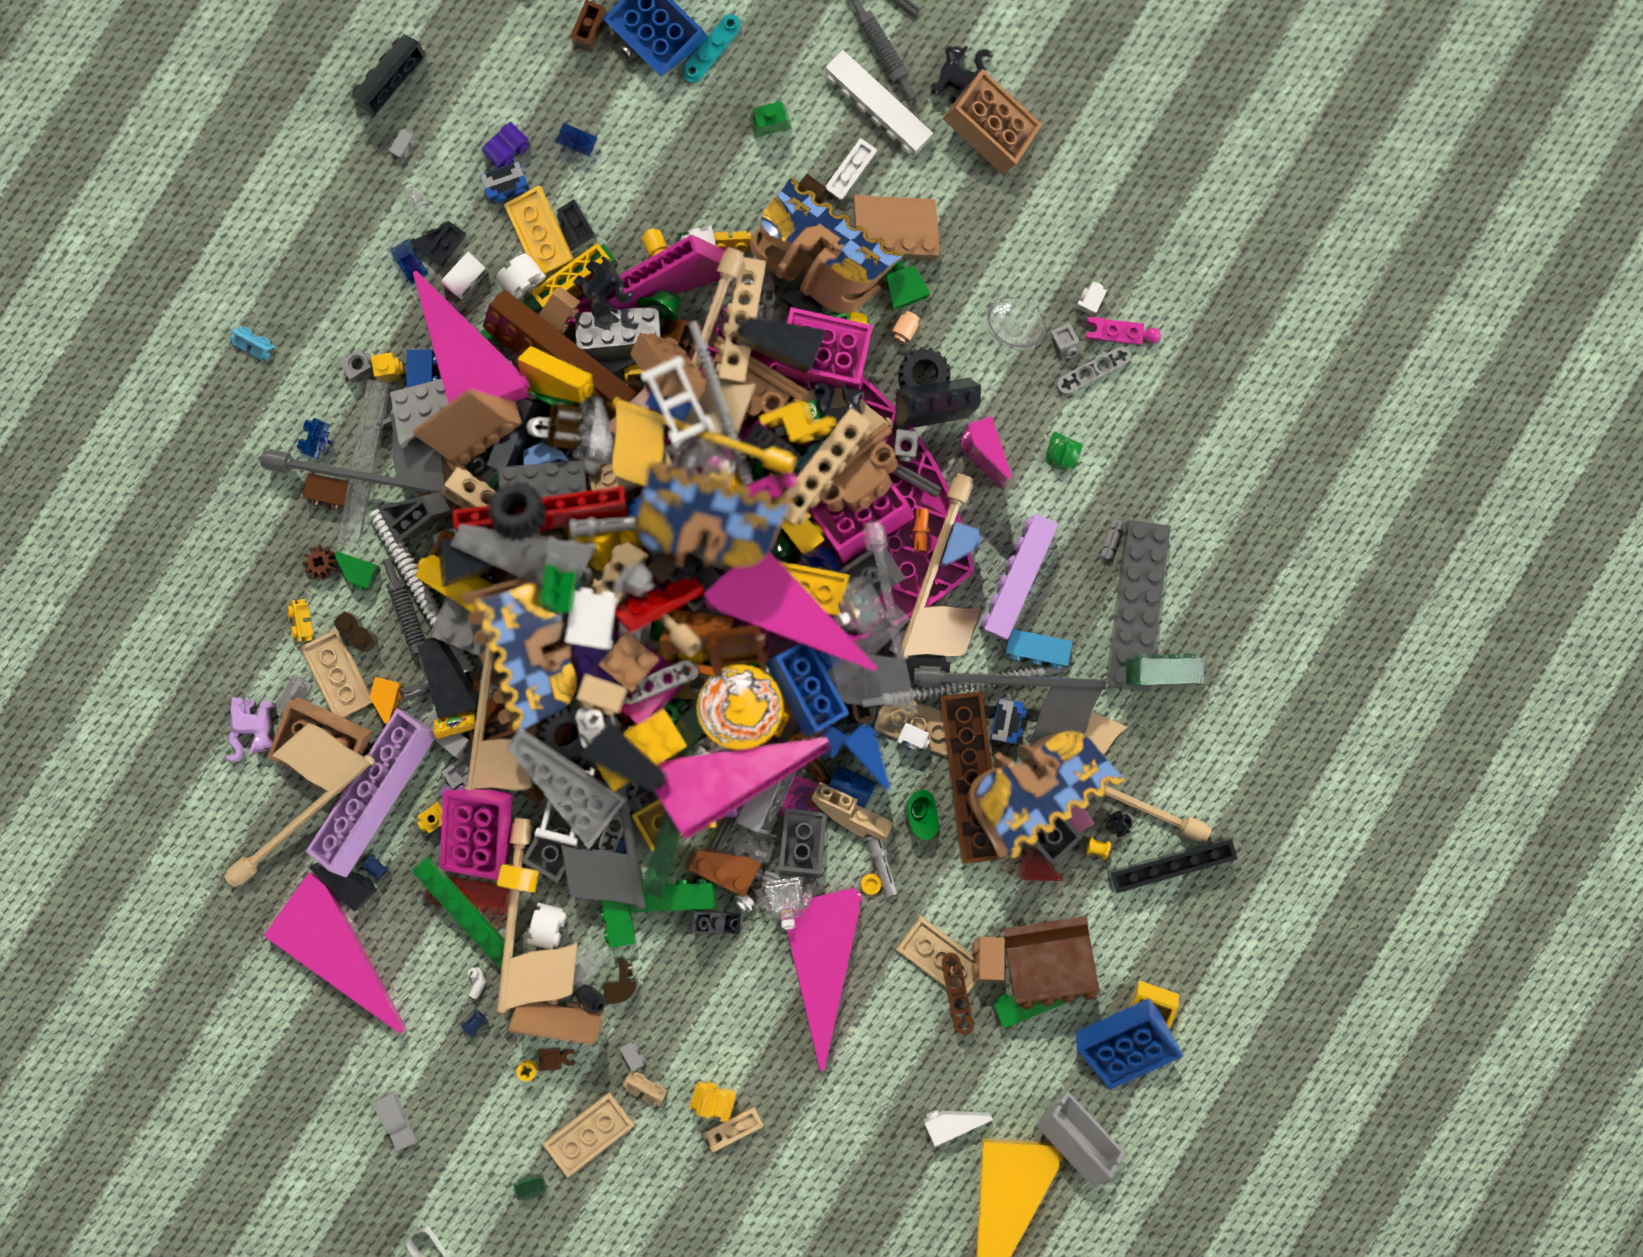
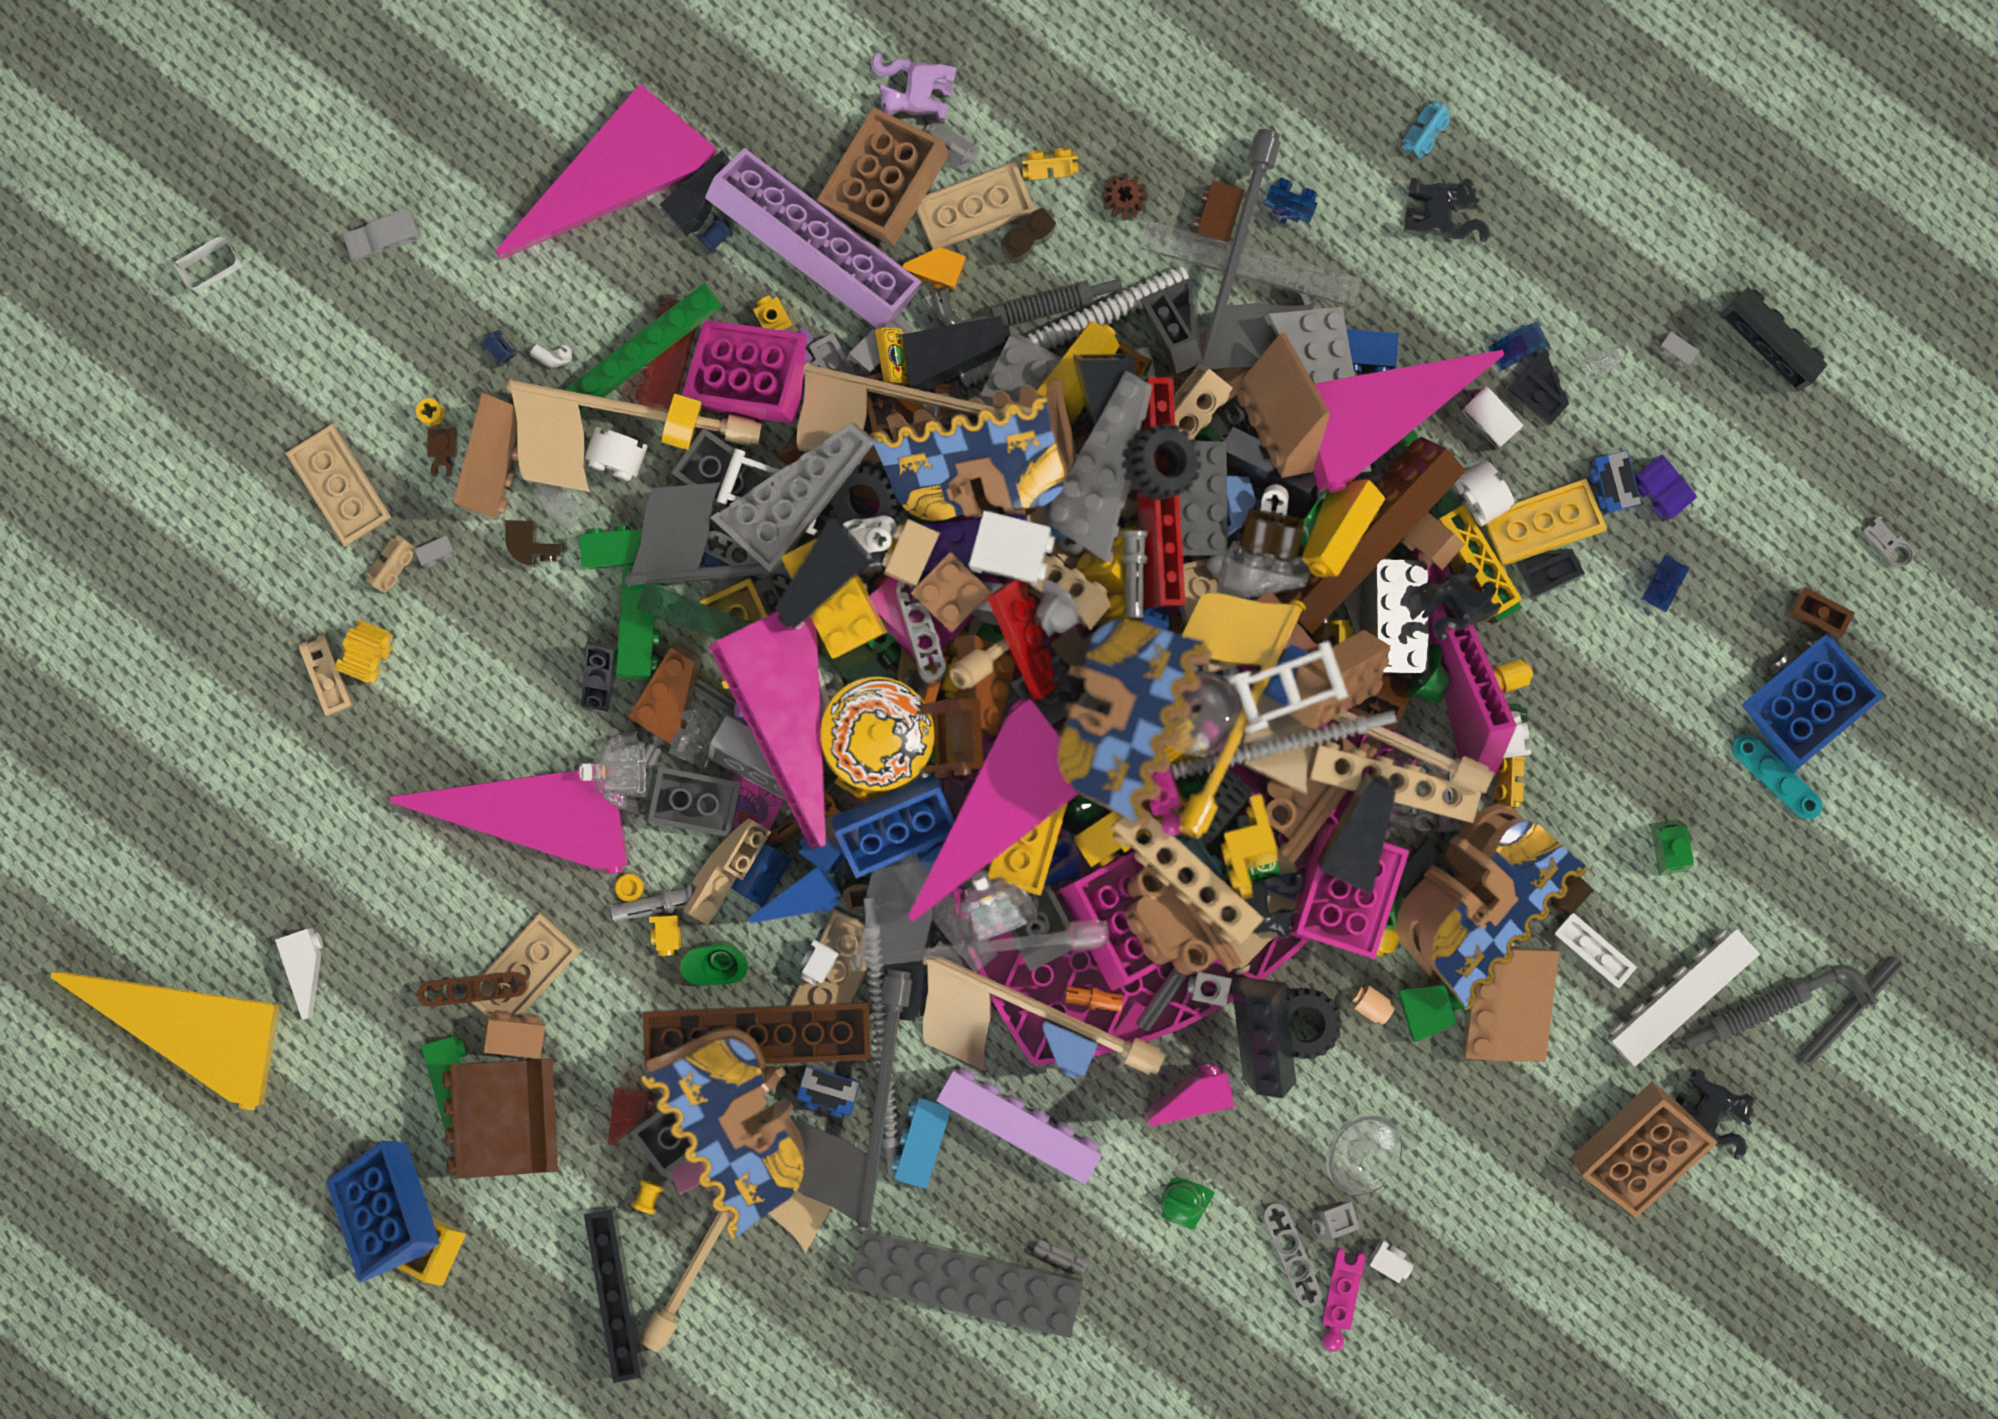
camera: 100 degrees right, 0 degrees up
tan flag [225,723,375,887] -> none
green slope [335,551,379,591] -> none
light grey brick [339,349,373,383] -> none
yellow brick [371,352,405,383] -> none
clear green brick [513,1173,546,1200] -> none
green bracket [540,564,576,614] -> none
black brick [576,984,606,1014] -> none
white plate [735,894,755,912] -> none
light grey piece [1036,1091,1125,1189] -> none
black gear [1106,810,1133,838] -> none
clear green brick [1126,653,1205,685] -> none
none -> yellow brick [649,915,681,956]
none -> black animal [1403,178,1490,242]

